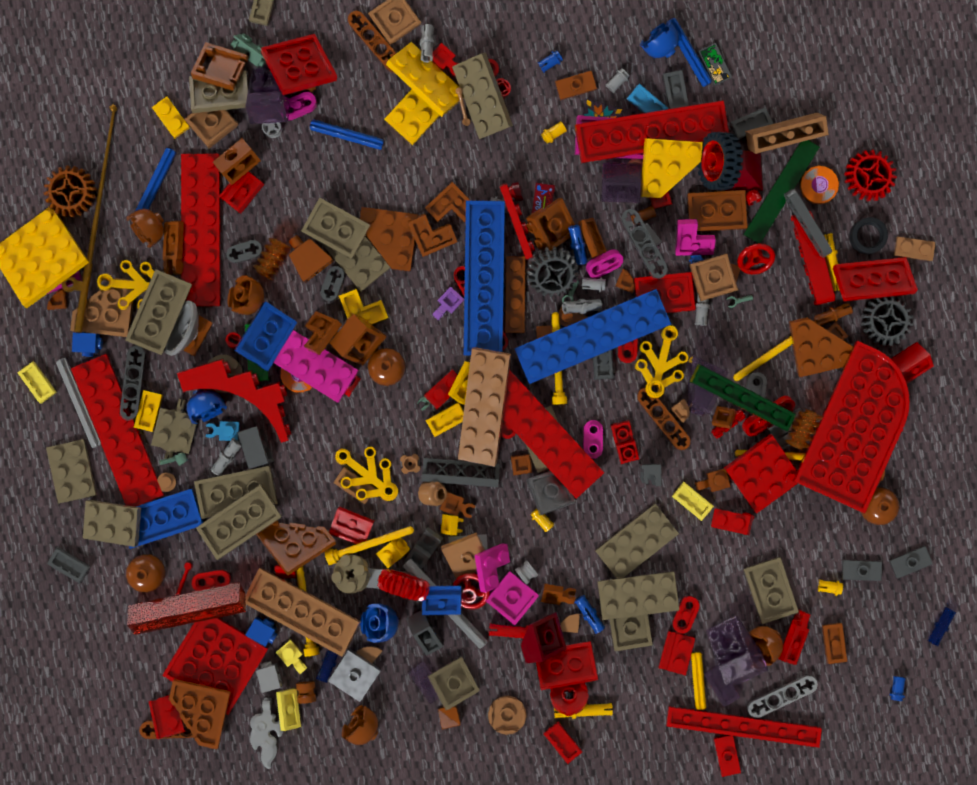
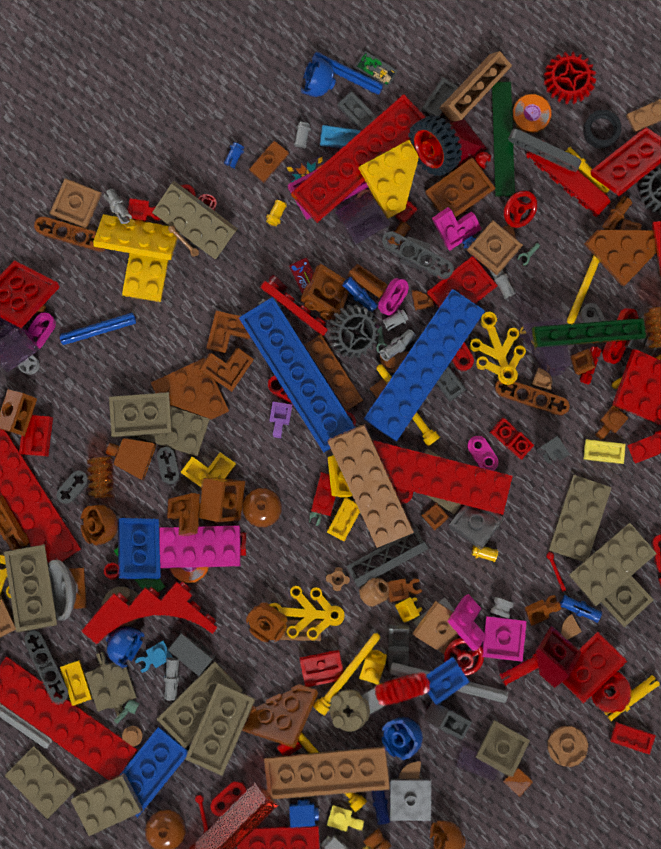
camera: 30 degrees left, 5 degrees down
none -> dark orange plate [246,602,287,642]
none -> red hinge [546,552,566,592]

